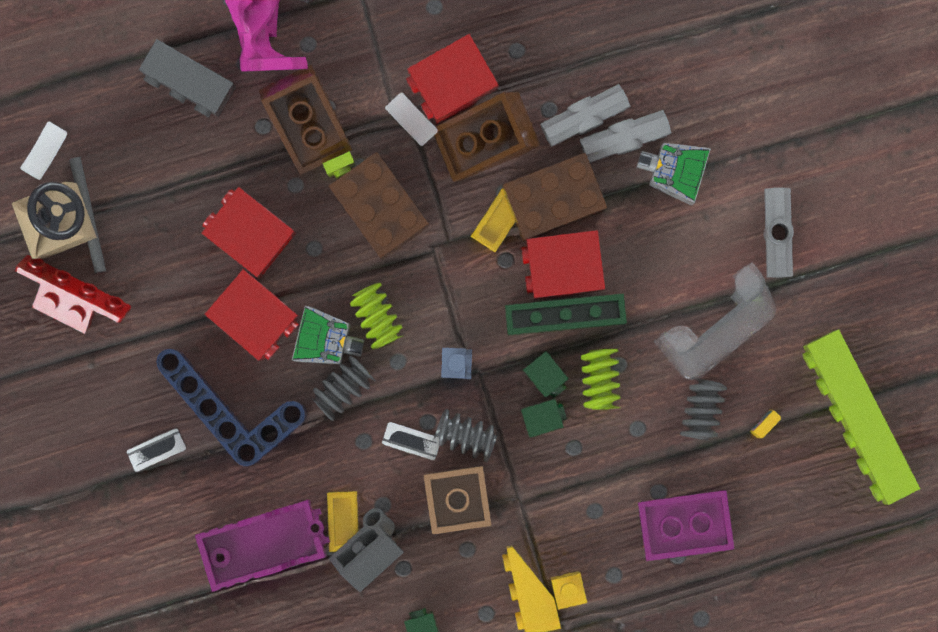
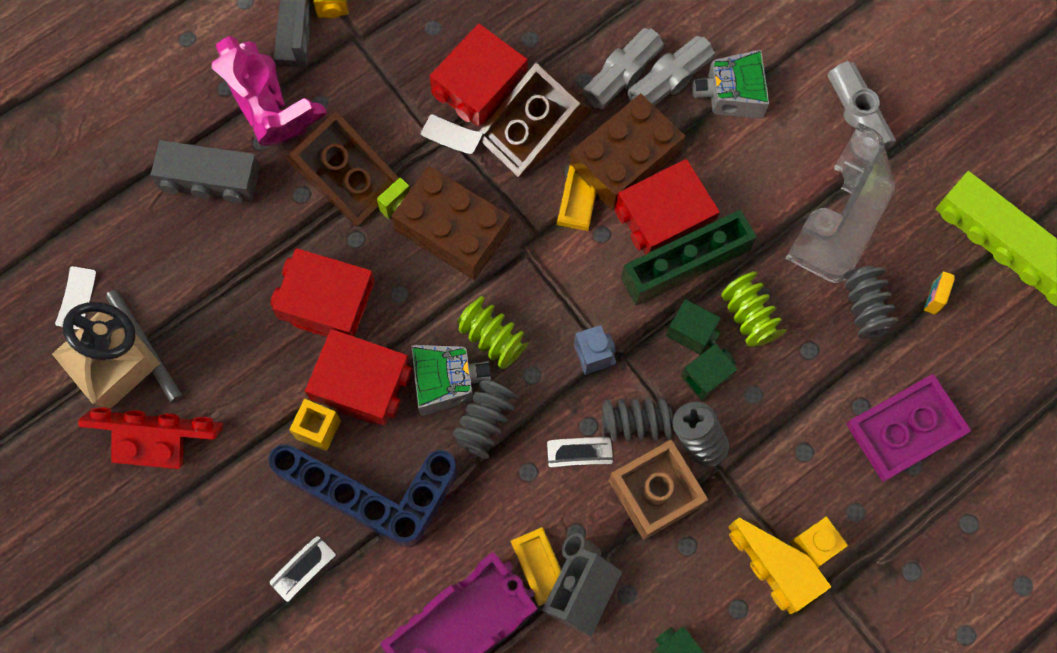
camera: 25 degrees left, 15 degrees down
none -> yellow brick [289,399,341,452]
none -> dark grey piece [672,402,730,468]

